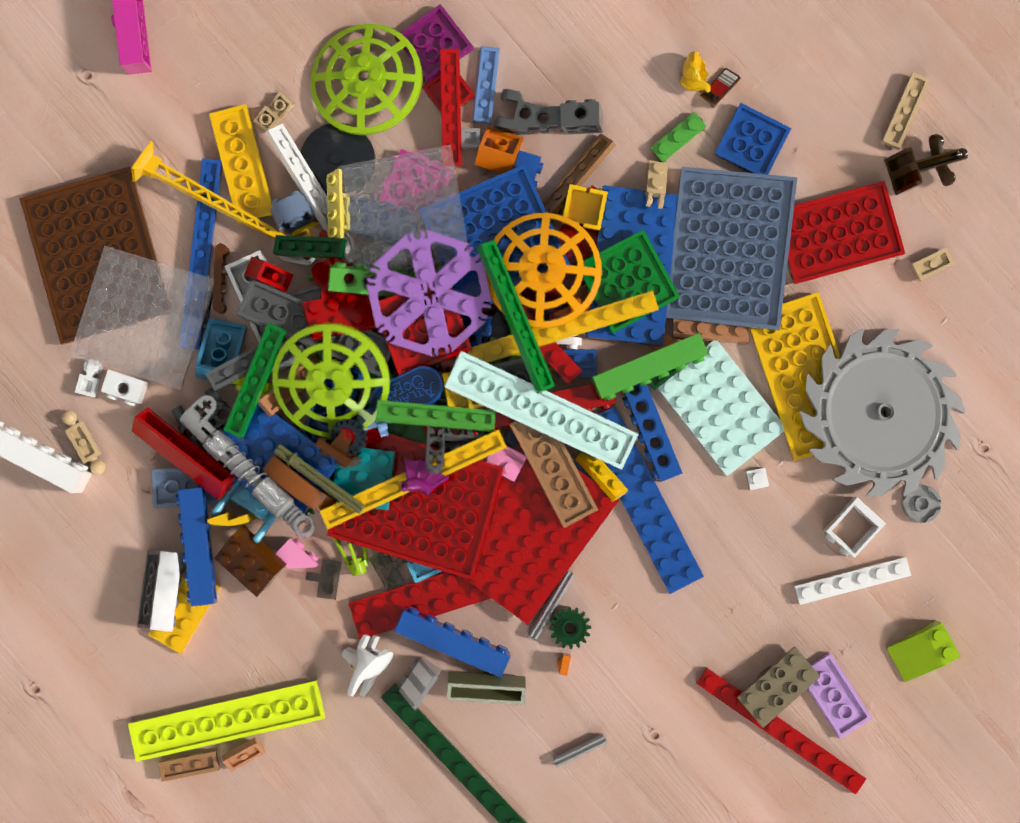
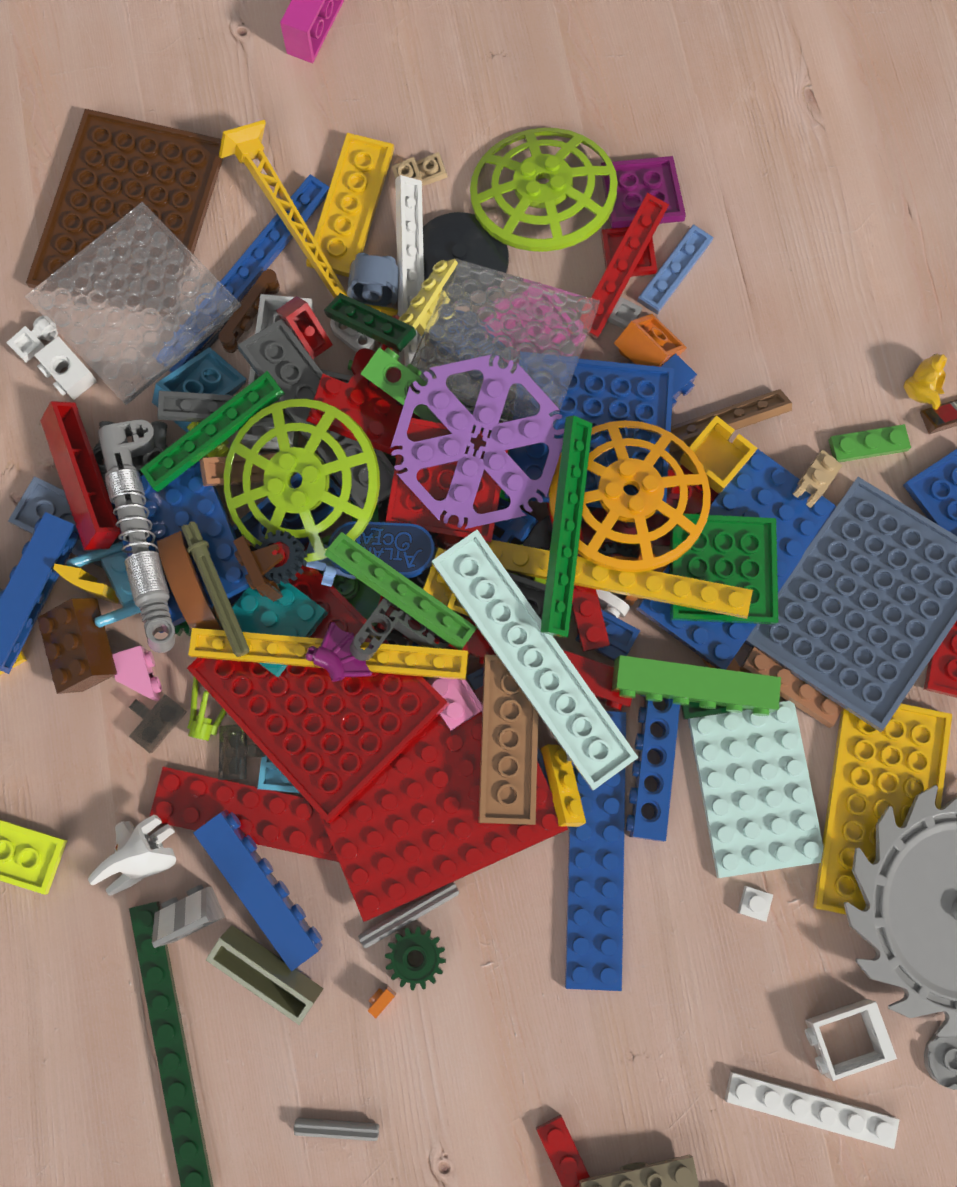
camera: 25 degrees right, 10 degrees down
dark grey brick [493,89,603,135] -> none

